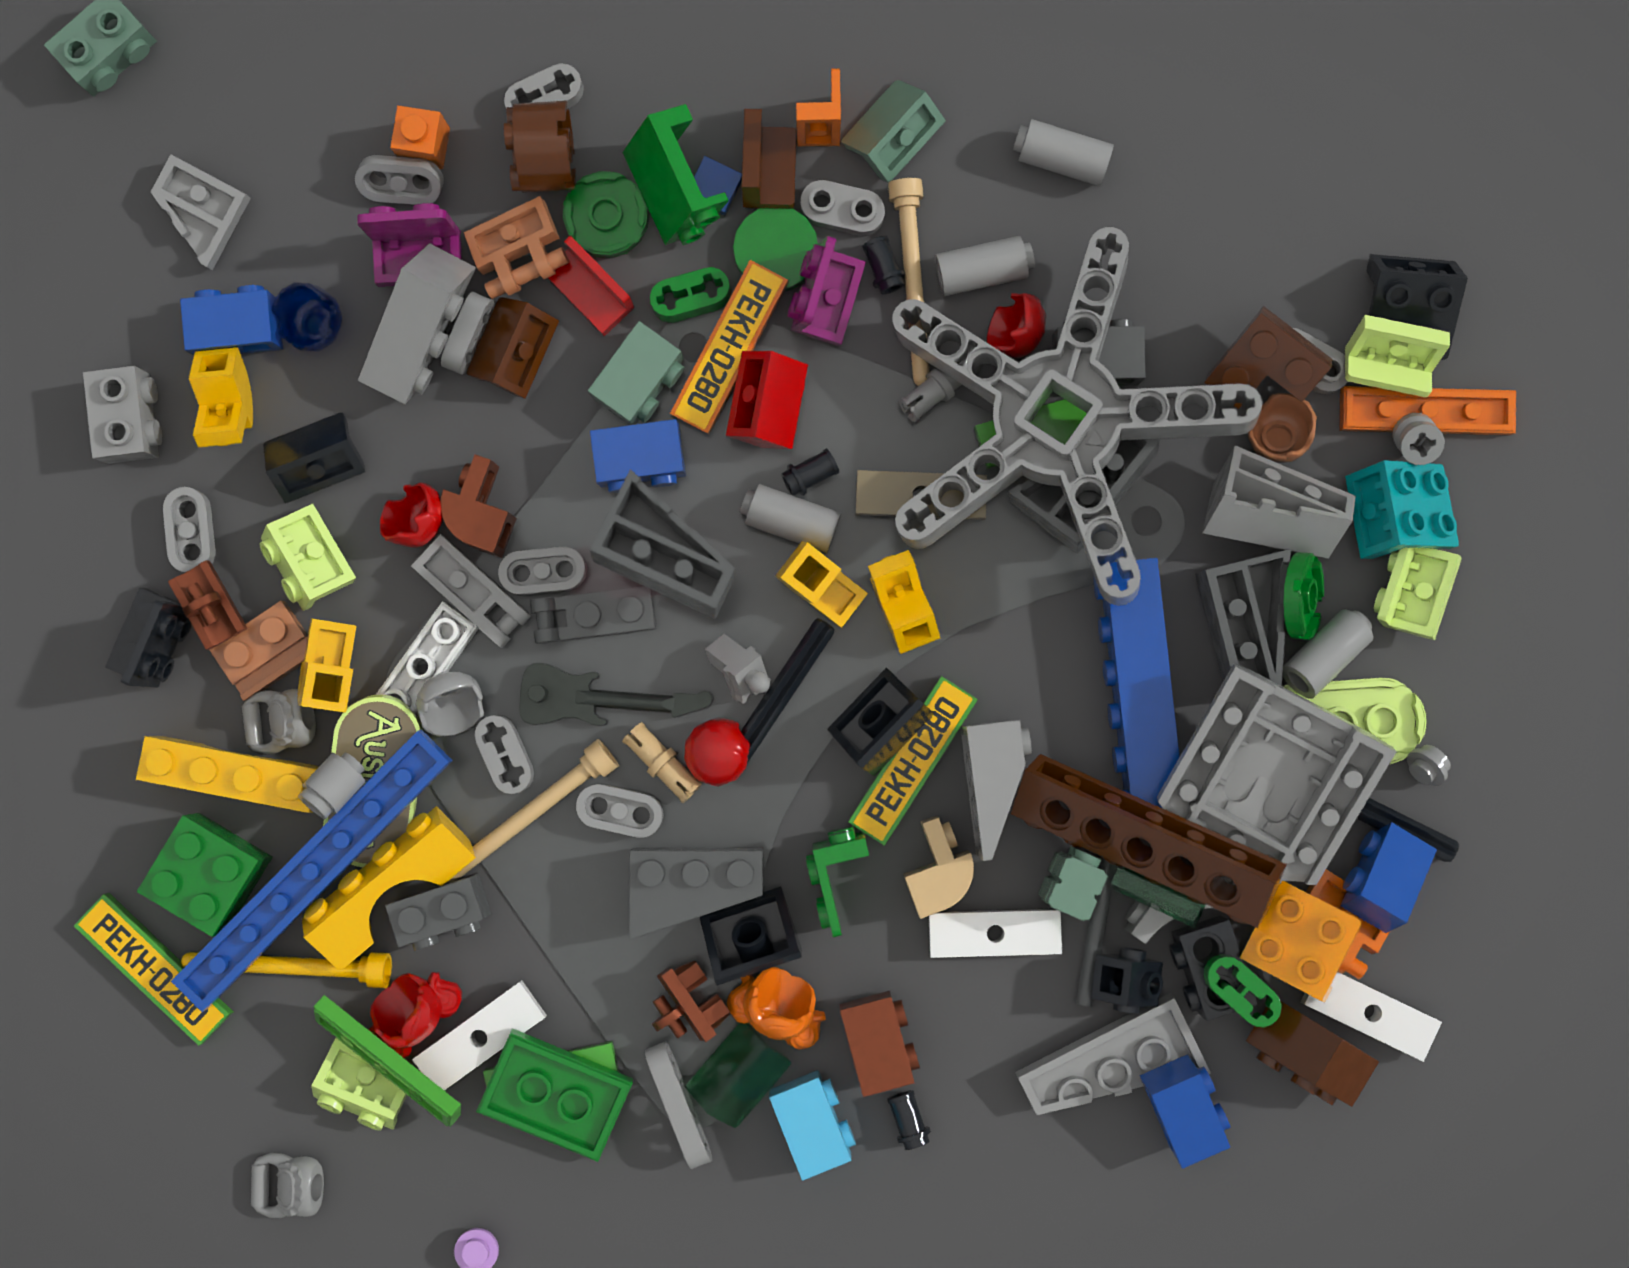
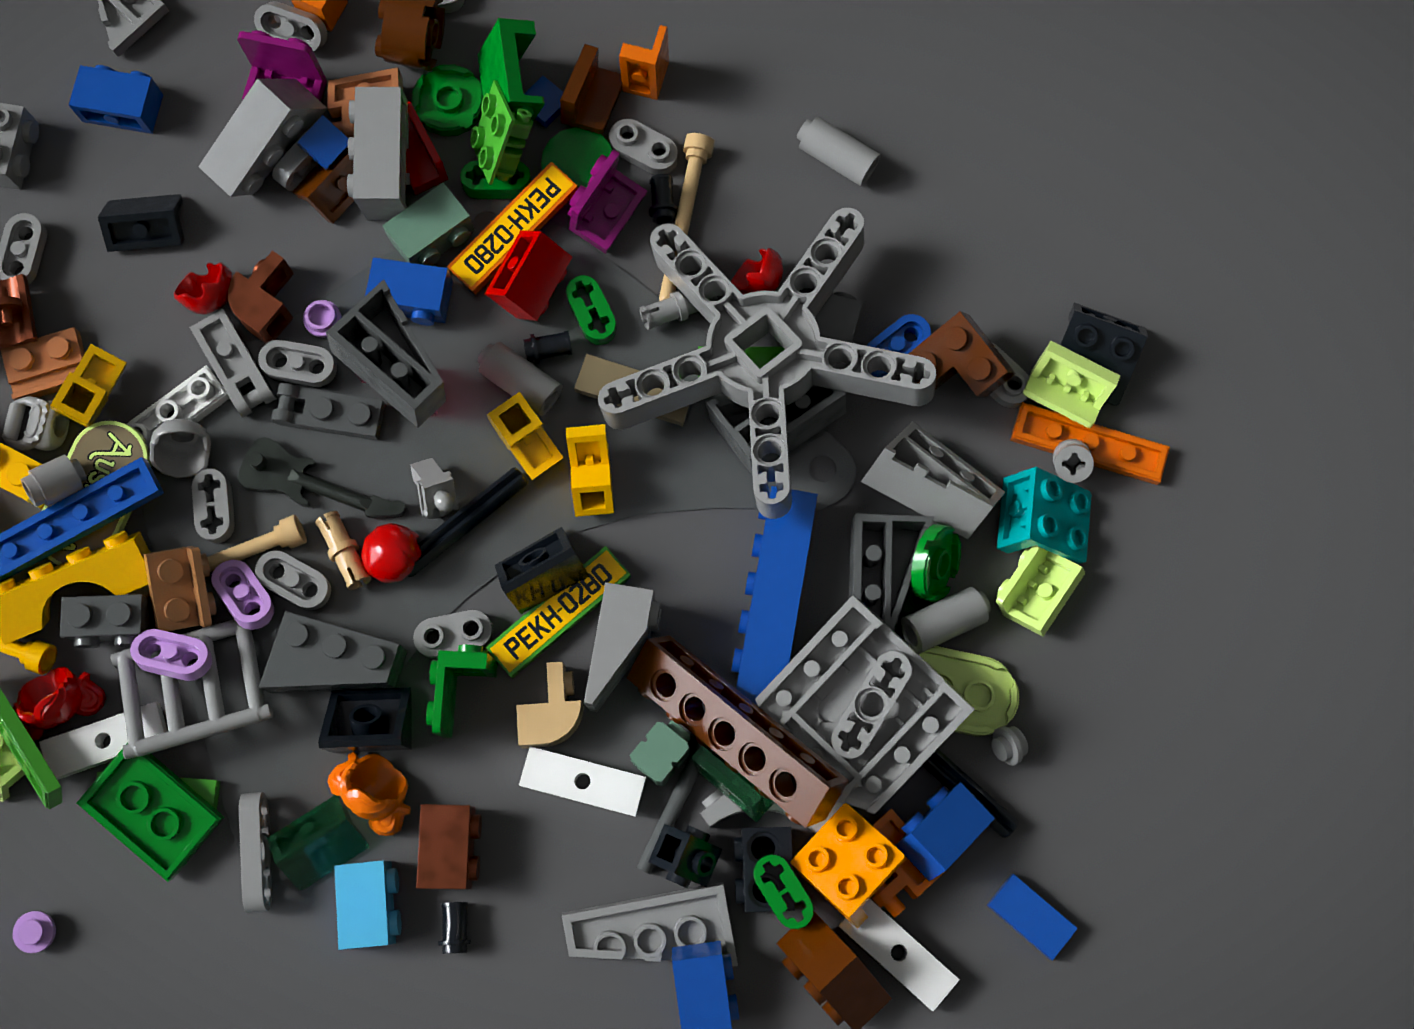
camera: 15 degrees right, 10 degrees down
yellow brick [189,347,253,447] -> none
yellowish green bracket [260,504,356,611] -> none
clear blue hair [272,282,342,352] -> none
copper hips [652,961,731,1042] -> none
sand green panel [841,80,946,183] -> none
light grey brick [935,236,1035,297] -> none
nougat hair [1248,393,1317,463] -> none
none -> light grey bar [110,619,273,759]
none -> lavender plate [130,629,212,681]
none -> medium nougat bracket [143,546,216,632]
none -> lavender plate [211,560,274,630]
none -> blue tile [297,115,349,170]
none -> lavender plate [303,300,342,338]
none -> light grey wedge [347,87,411,220]
none -> light grey plate [413,610,494,659]
none -> bright green hinge [470,80,533,185]
none -> green beam [566,275,617,345]
none -> light grey beam [831,650,913,759]
none -> blue plate [867,314,931,377]
none -> blue tile [986,874,1078,961]

